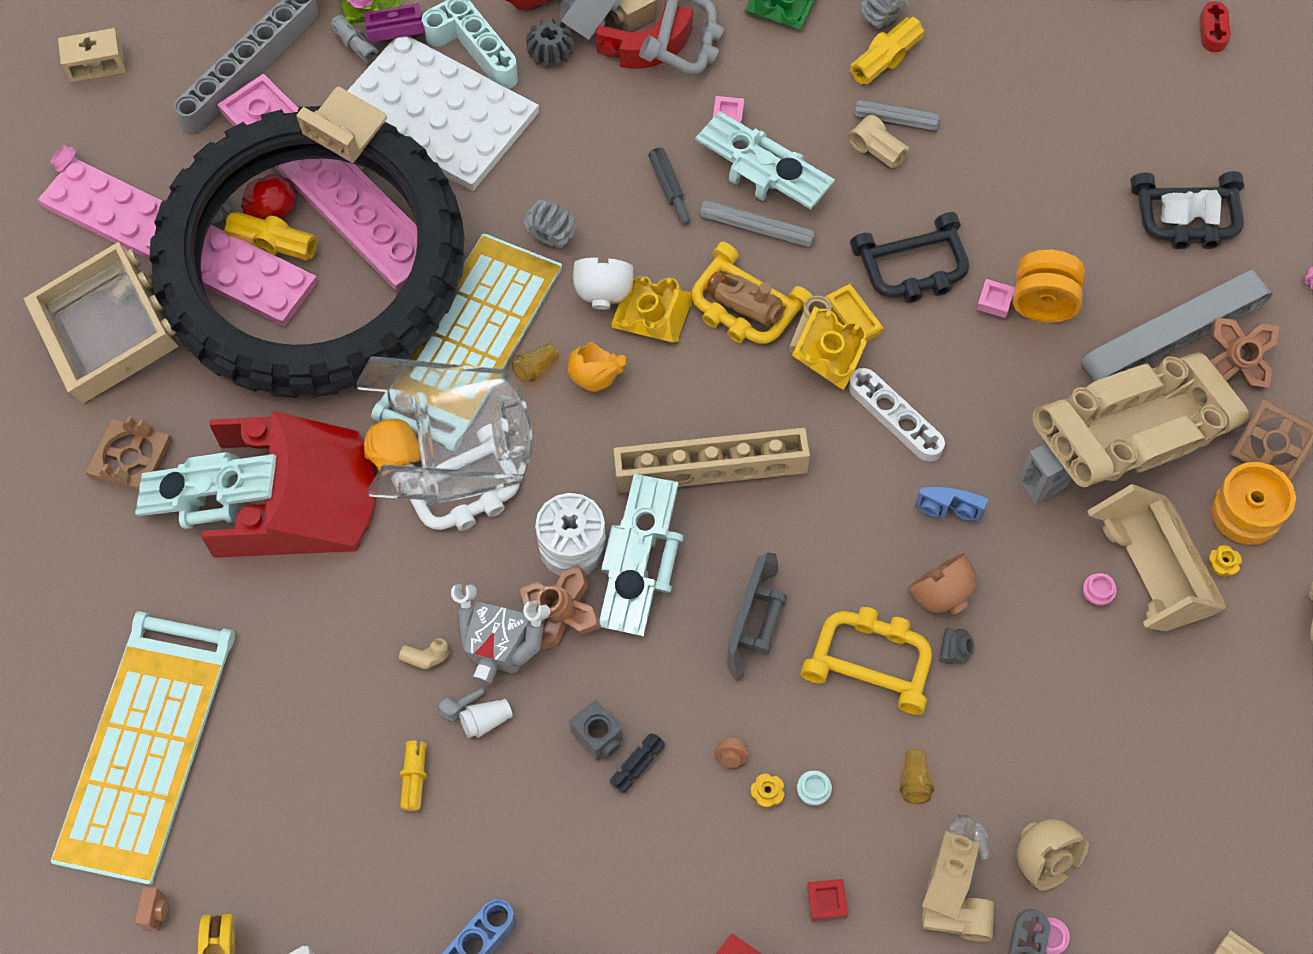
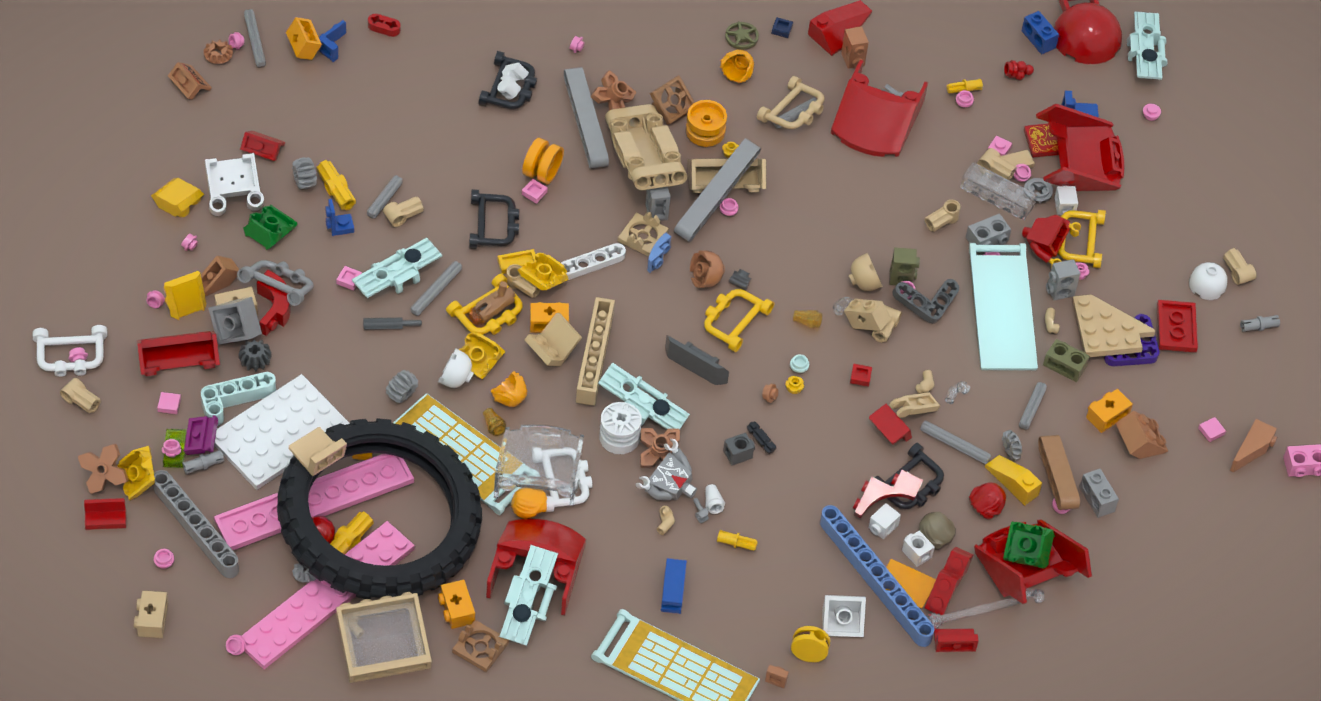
camera: 80 degrees left, 10 degrees down
none -> bright pink plate [154,549,174,568]
none -> blue bracket [325,199,354,236]
none -> light orange brick [438,580,475,629]
none -> tan bracket [525,313,582,366]
none -> light orange brick [530,302,569,333]
none -> tan piece [618,212,669,257]
none -> blue piece [661,558,687,614]
none -> light grey beam [674,138,761,242]
none -> olive brick [889,247,920,285]

